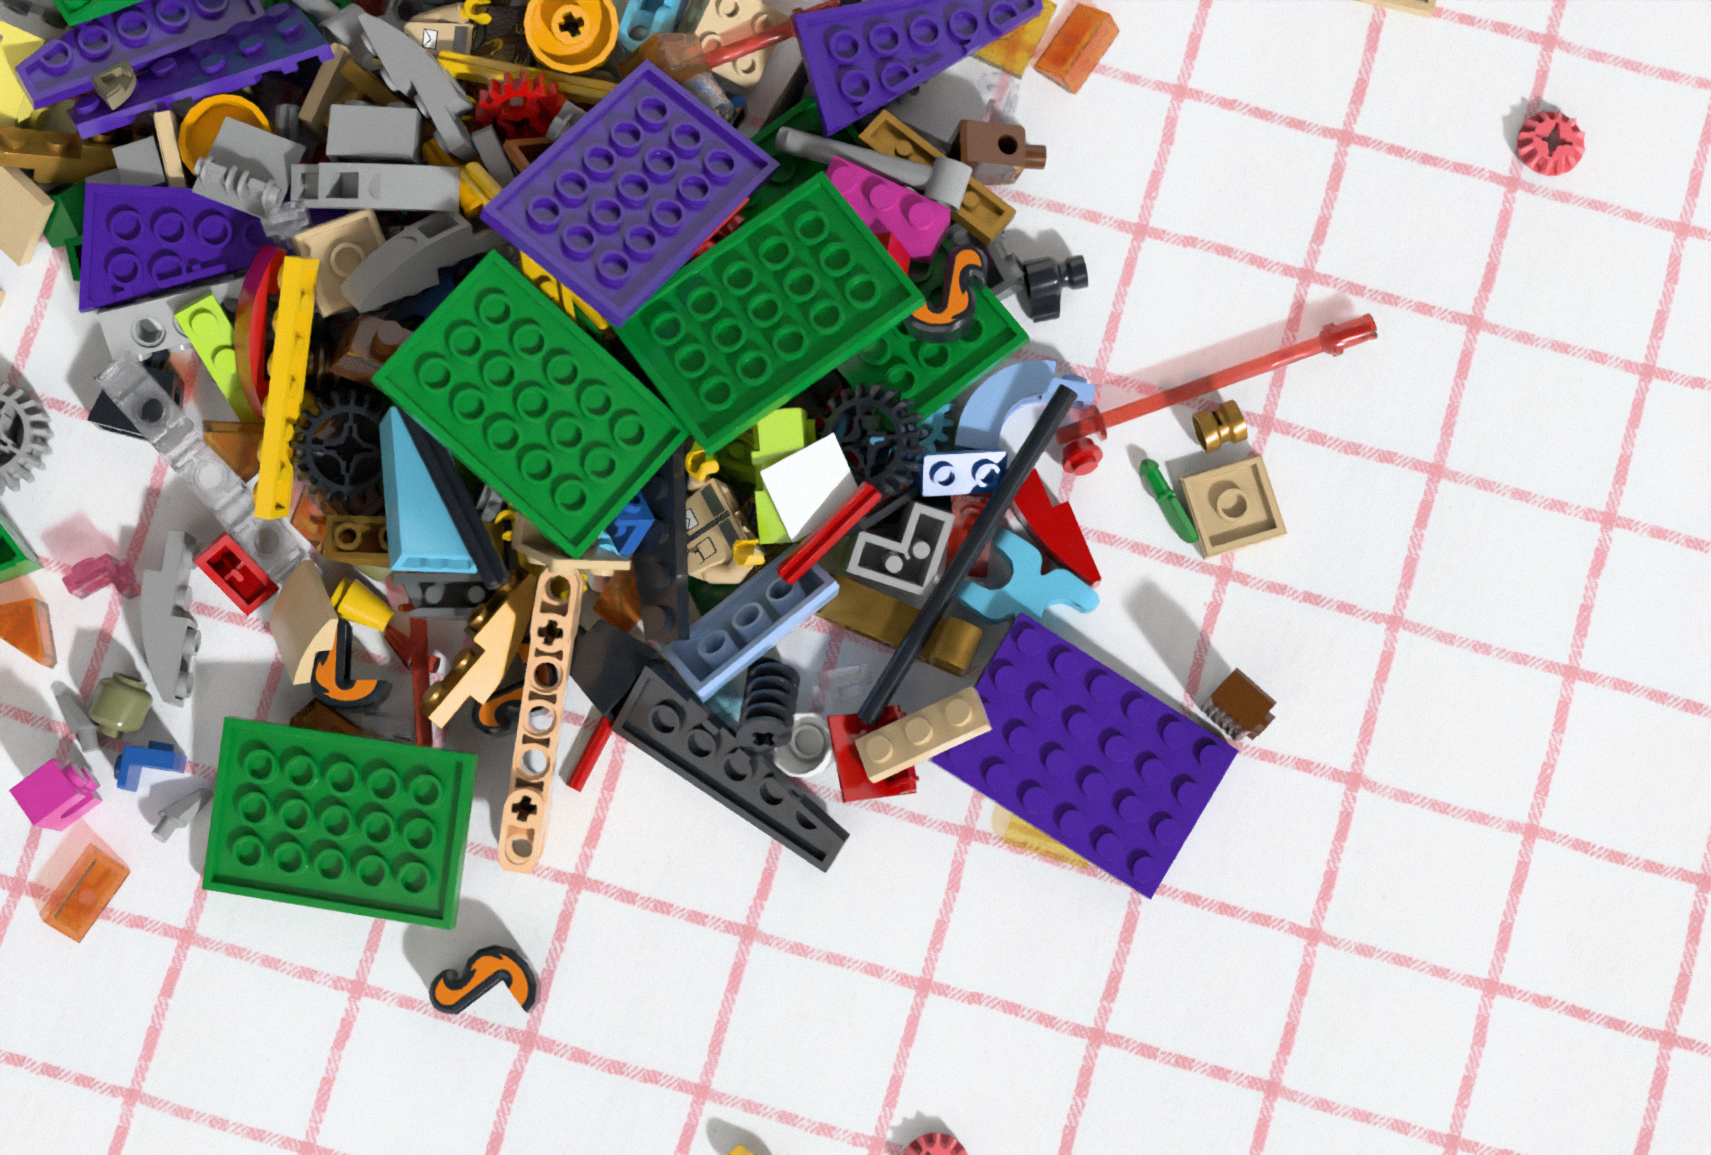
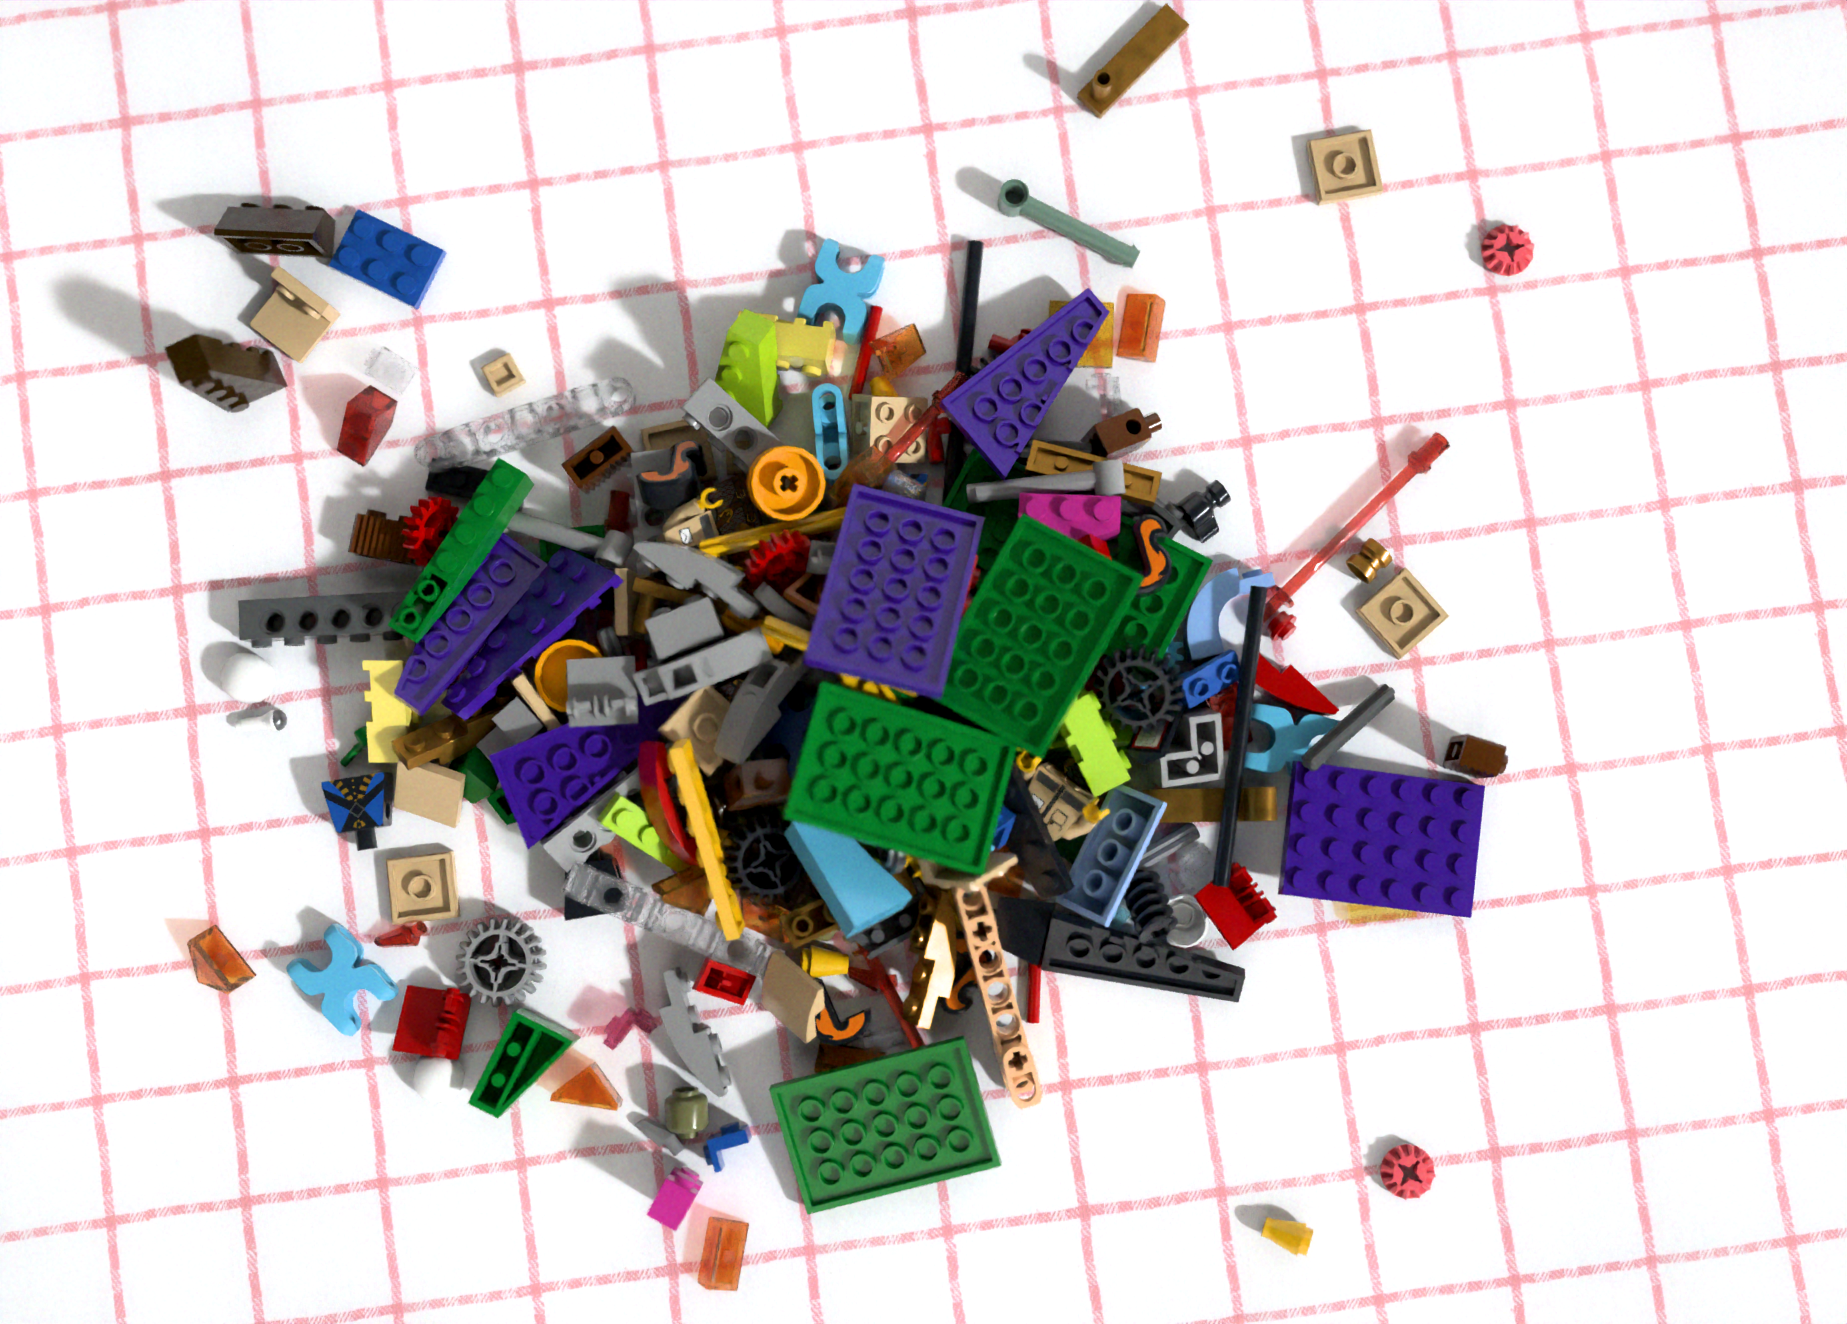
camera: 25 degrees left, 5 degrees up
dark tan tile [90,59,136,110] -> none
light grey bar [151,788,214,843] -> none
clear bracket [261,197,314,250] -> none
black axle [395,403,510,590] -> none
black animal [429,945,542,1014] -> none
white sticker [760,433,857,542] -> none
red axle [776,481,882,585] -> none
tan plate [855,686,992,783] -> none
green piece [1139,458,1199,543] -> none
none -> red arm [926,416,951,464]
none -> light grey axle [1136,823,1200,870]
none -> dark grey axle [1301,684,1395,771]

